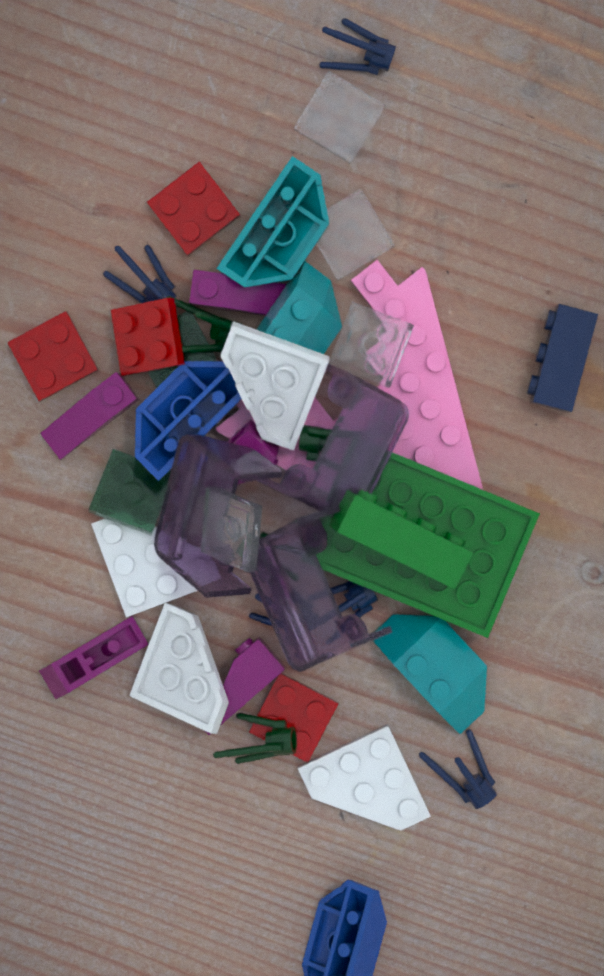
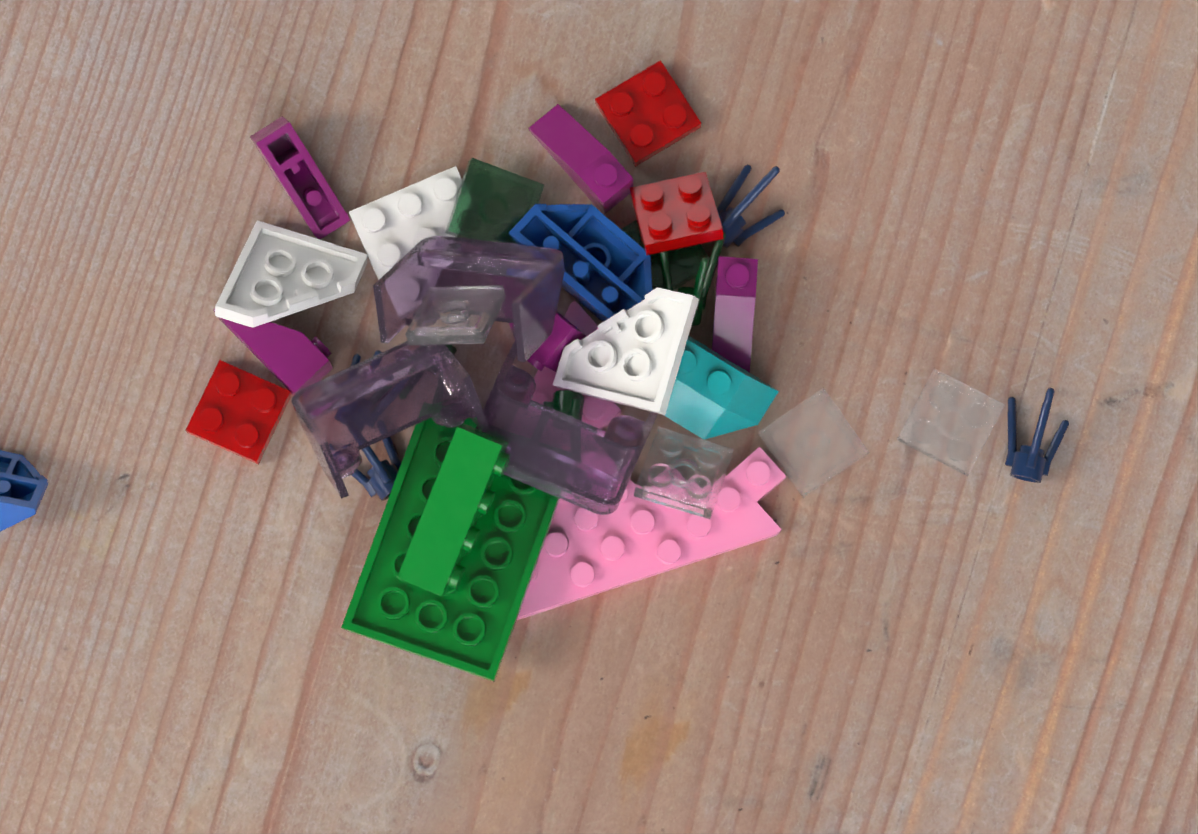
camera: 90 degrees right, 10 degrees down
red plate [147,161,240,256] -> none
dark green plant [213,713,297,764] -> none
teal wedge [216,156,330,288] -> none
white plate [298,725,431,831] -> none
teal wedge [369,614,487,734] -> none
dark blue plant [419,729,497,809] -> none
dark blue brick [527,304,598,413] -> none

